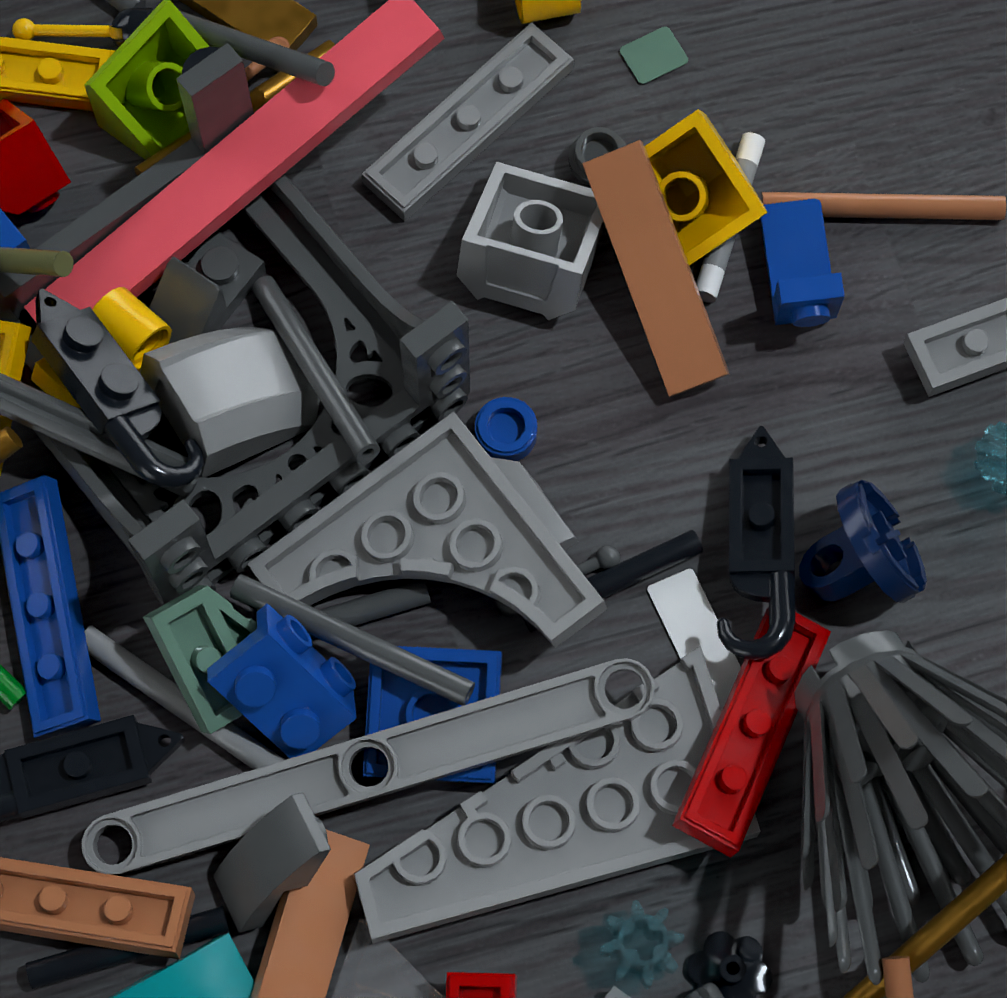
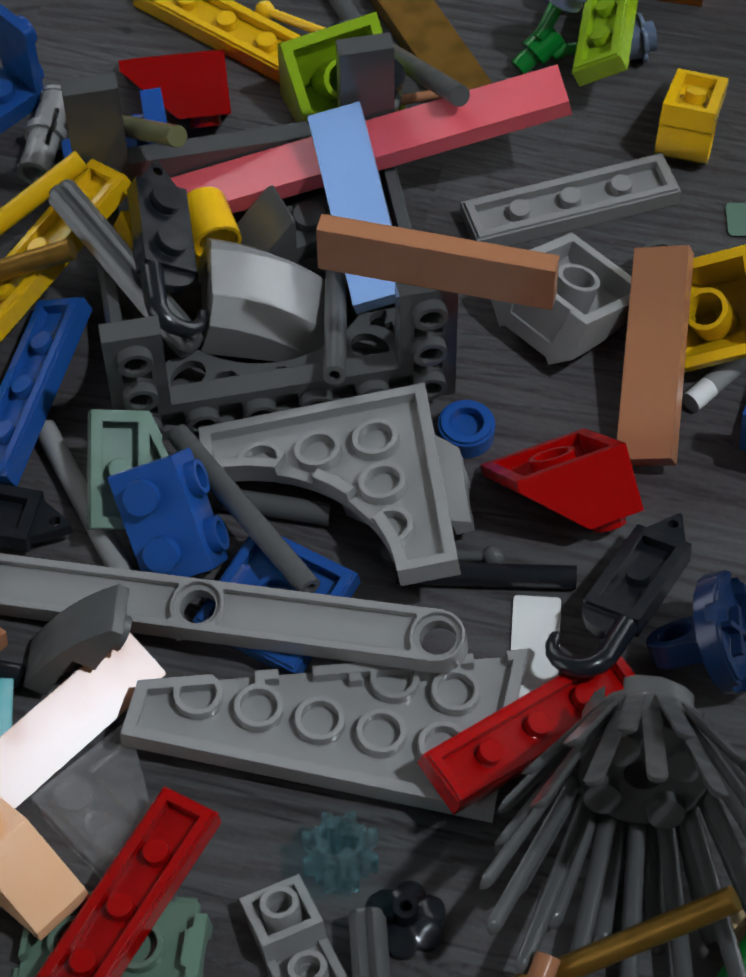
camera: 30 degrees right, 15 degrees down
none -> light blue tile [307,101,395,314]
none -> nougat tile [316,214,560,310]
none -> red slope [480,428,644,533]

